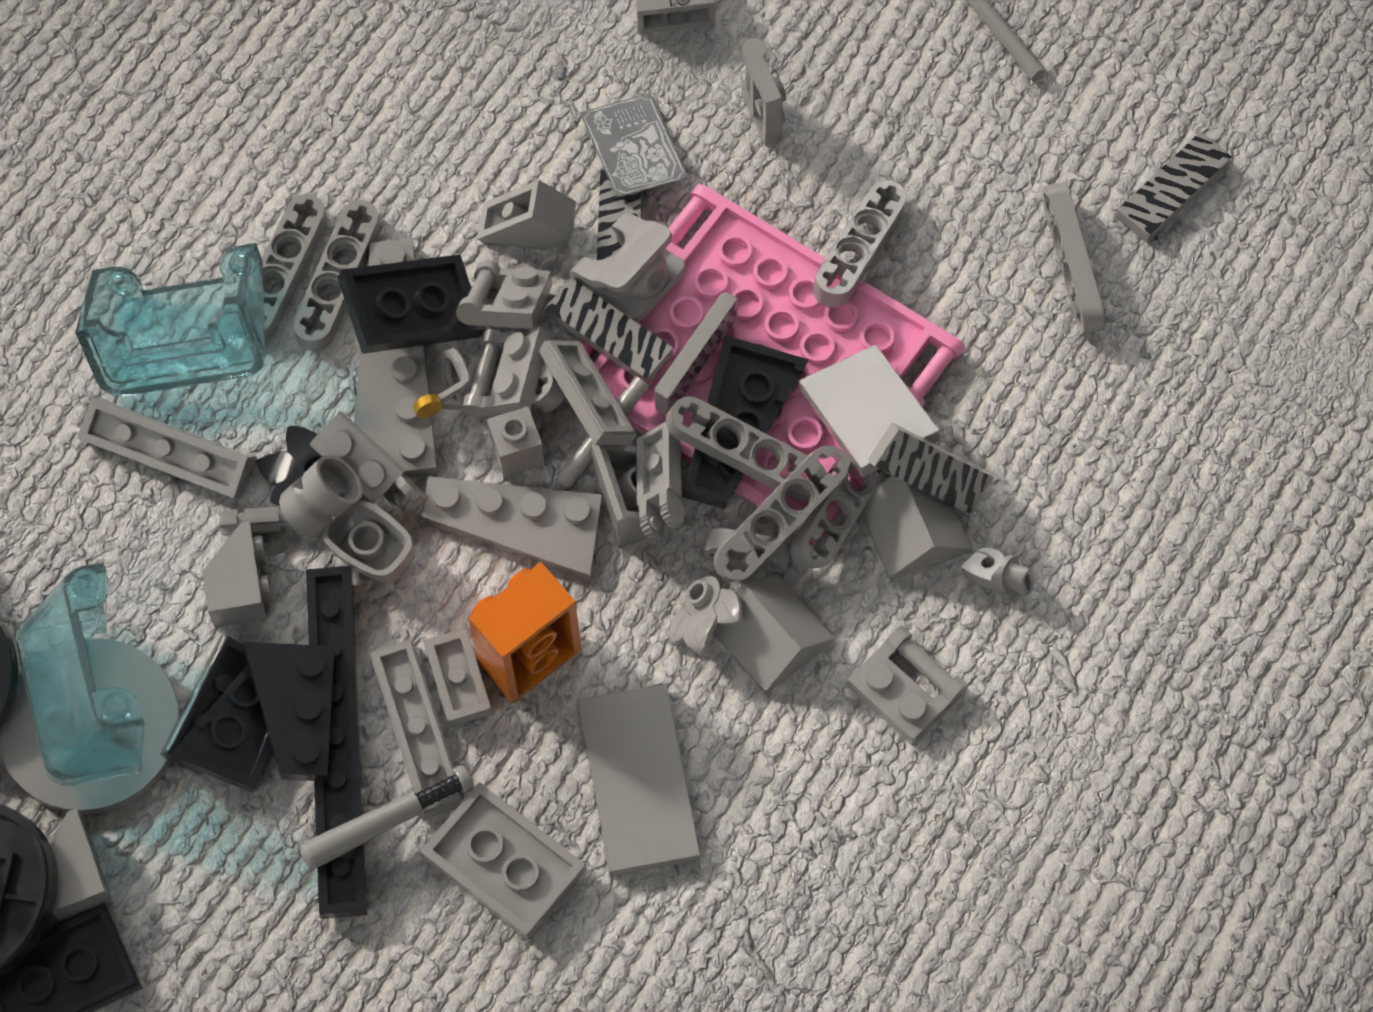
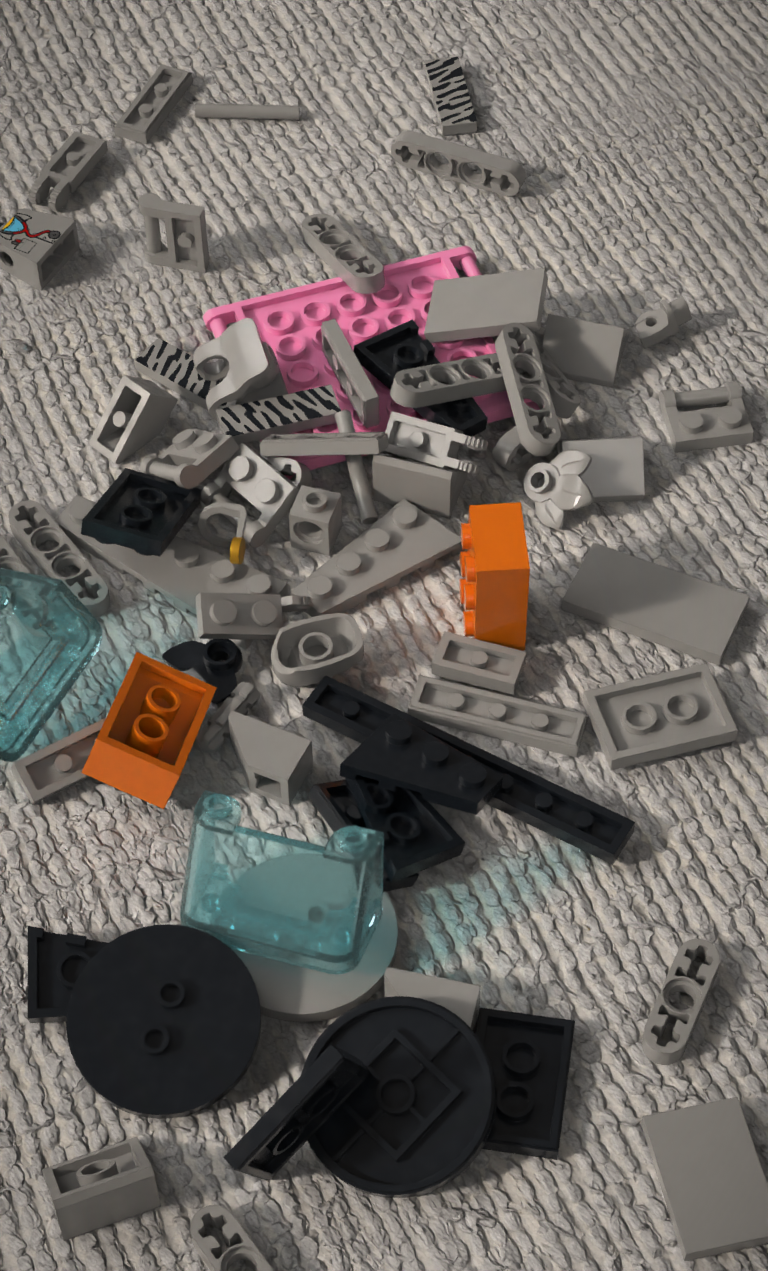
camera: 55 degrees left, 15 degrees down
light grey wheel [279,455,363,537] -> none
light grey piece [300,765,474,869] -> none
sticker [580,94,688,197] -> none
light grey tile [868,423,994,513] -> none
none -> orange slope [81,652,217,809]

